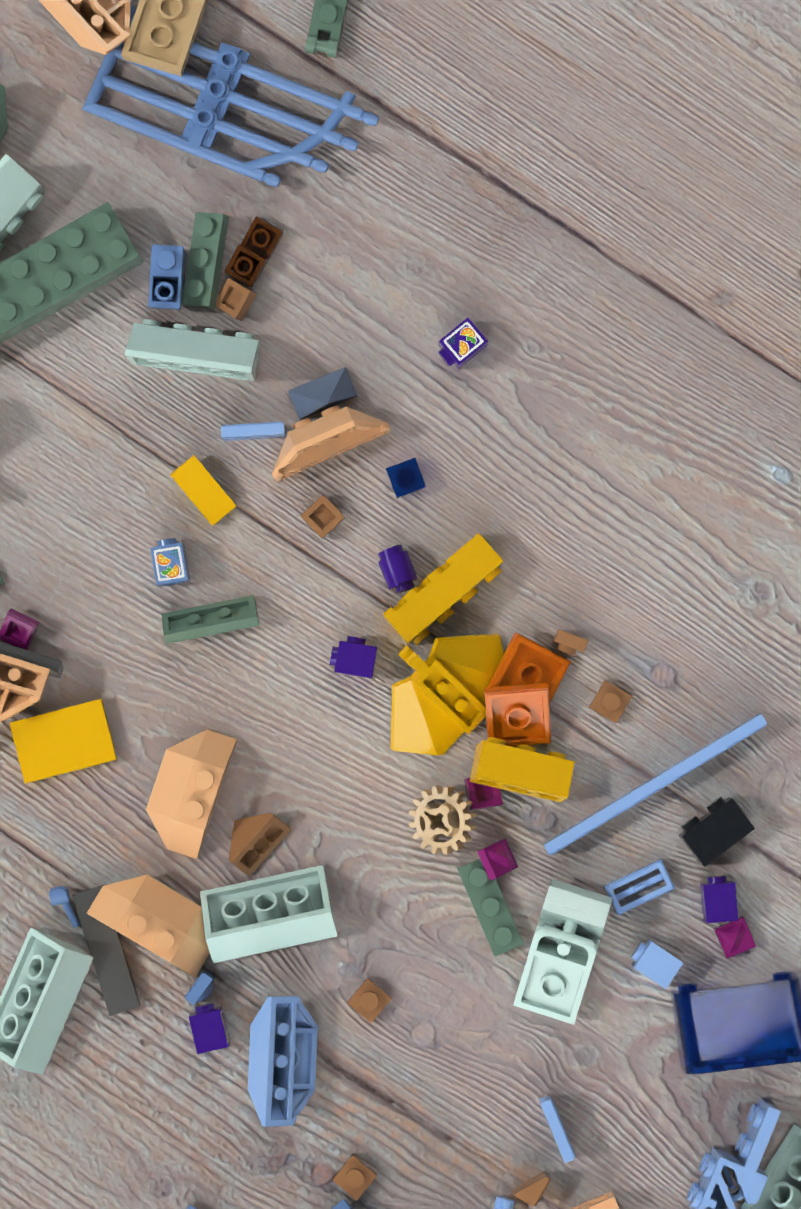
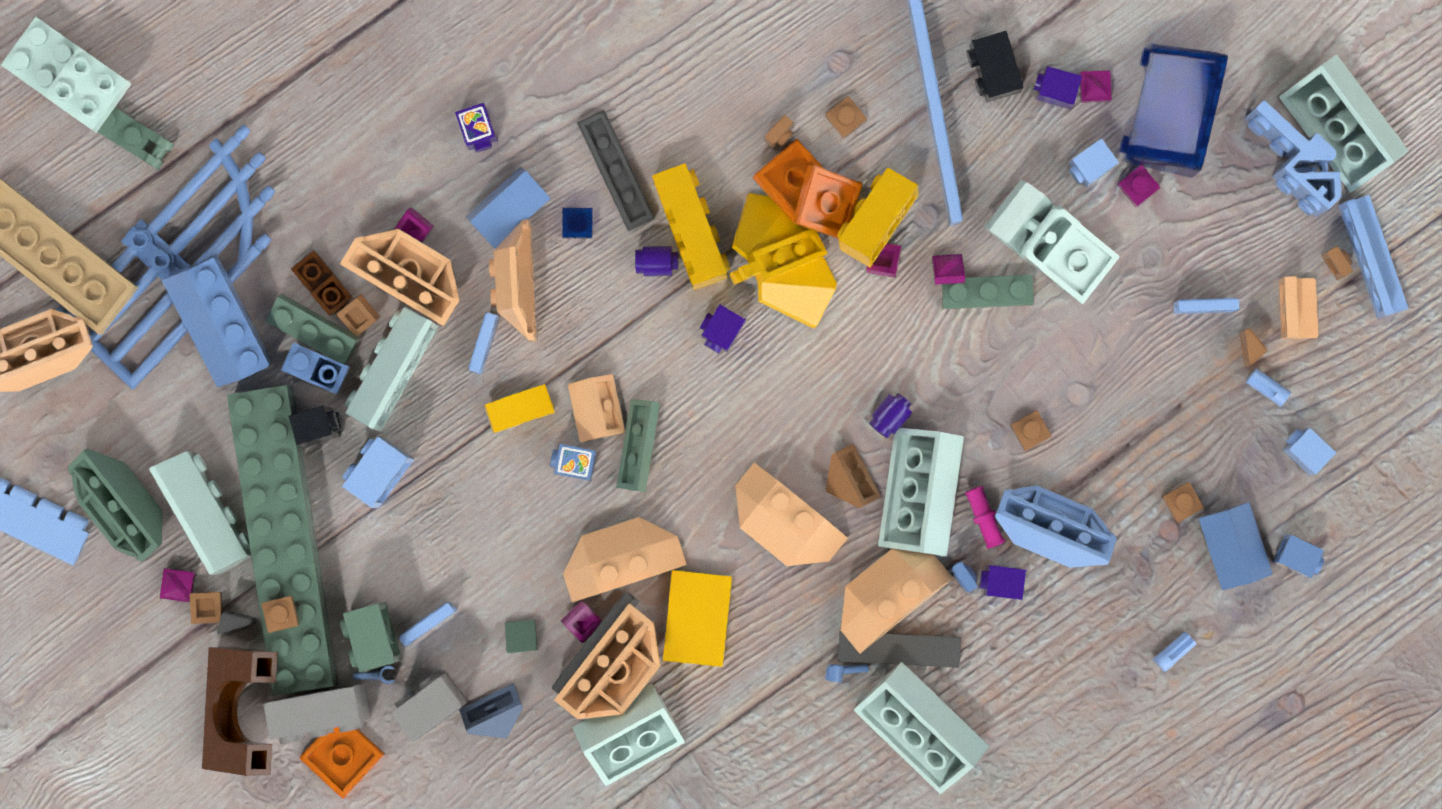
camera: 70 degrees left, 0 degrees up
sand blue slope [288,367,357,420] -> none
medium nougat plate [301,495,345,540] -> none
tan gear [408,785,477,855] -> none
light blue tile [604,859,675,915] -> none
none -> medium blue slope [161,253,272,387]
none -> black brick [288,405,343,447]
none -> light nougat wedge [340,229,460,326]
none -> light blue brick [342,436,415,508]
none -> magenta tile [393,207,434,243]
none -> medium blue piece [466,167,551,249]
none -> light nougat wedge [563,517,687,602]
none -> light nougat panel [568,374,625,442]
none -> dark grey tile [577,110,655,232]
none -> dark purple brick [869,393,913,439]
none -> dark pink pin [964,485,1005,549]
none -> magenta plate [1117,165,1161,207]

